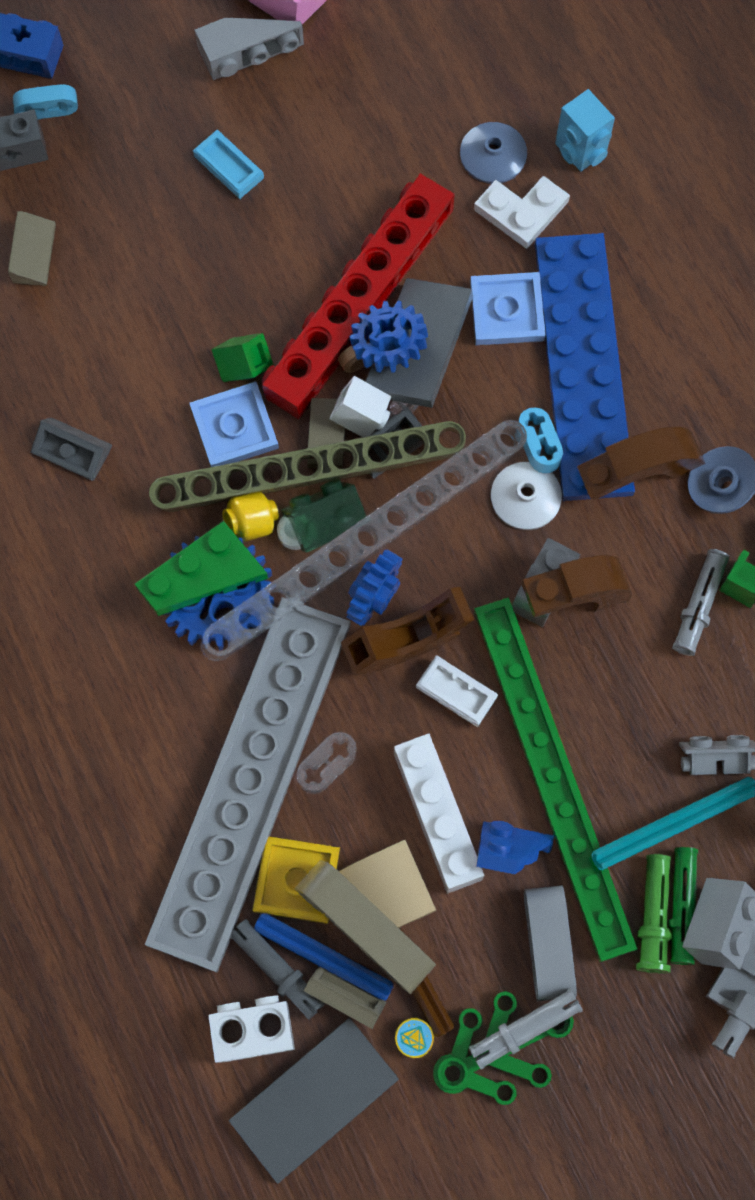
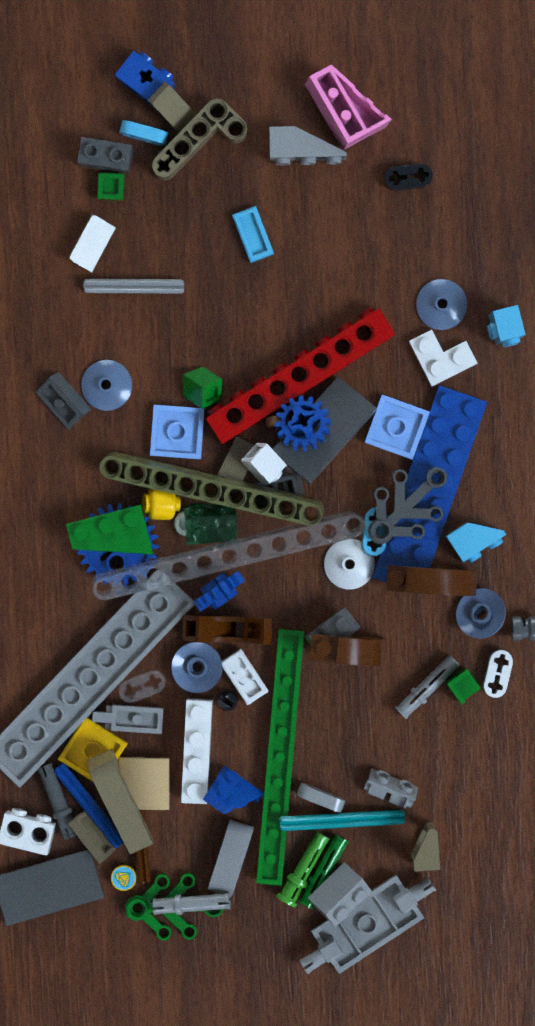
camera: 25 degrees right, 15 degrees up
none -> sand blue dish [81,360,132,411]
none -> light grey axle [83,279,184,294]
none -> light grey hinge [92,704,164,734]
none -> green plate [97,173,125,201]
none -> dark tan tile [148,82,197,133]
none -> dark tan beam [152,99,247,181]
none -> sand blue dish [171,642,223,693]
none -> black hinge [218,690,238,711]
none -> light grey beam [296,782,346,813]
none -> dark grey plant [368,467,447,544]
none -> black beam [384,164,433,191]
none -> medium azure slope [445,522,506,564]

